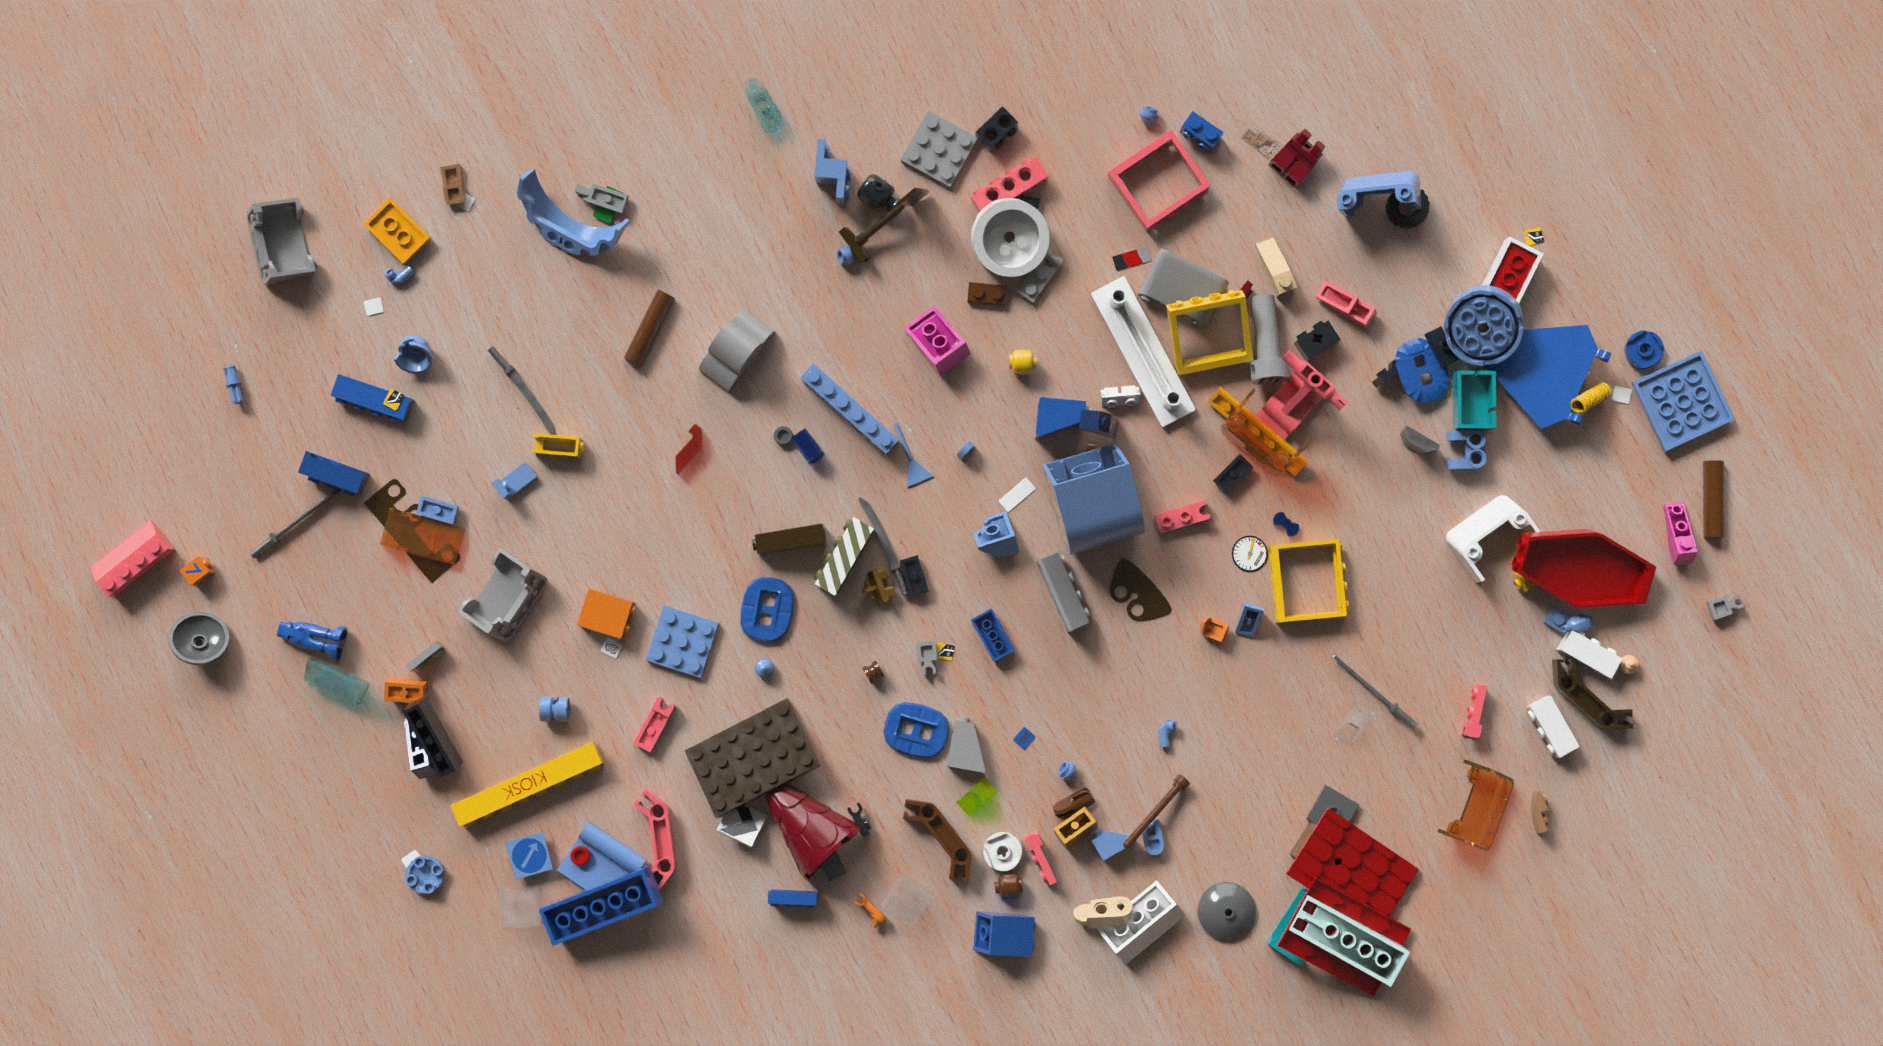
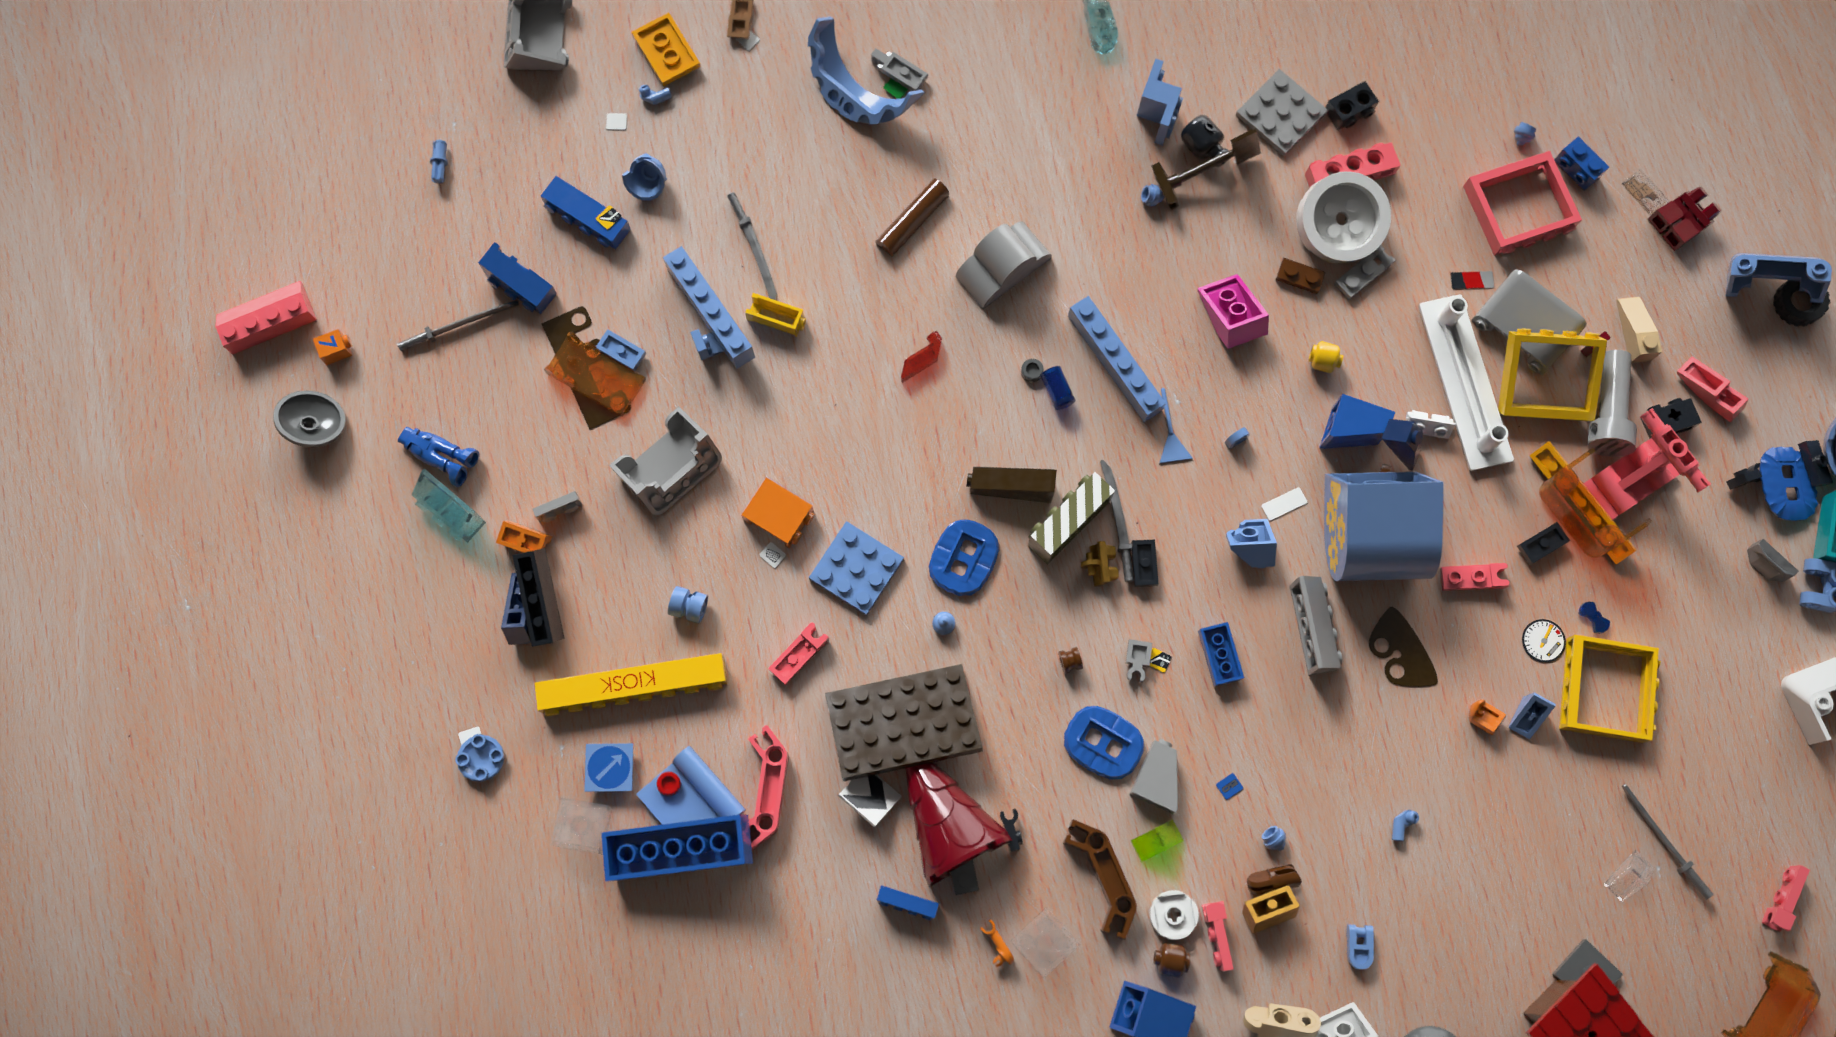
camera: 15 degrees right, 10 degrees down
medium blue slope [1090,829,1136,861] -> none
reddish brown piece [1123,774,1190,849] -> none
none -> medium blue brick [663,246,756,369]

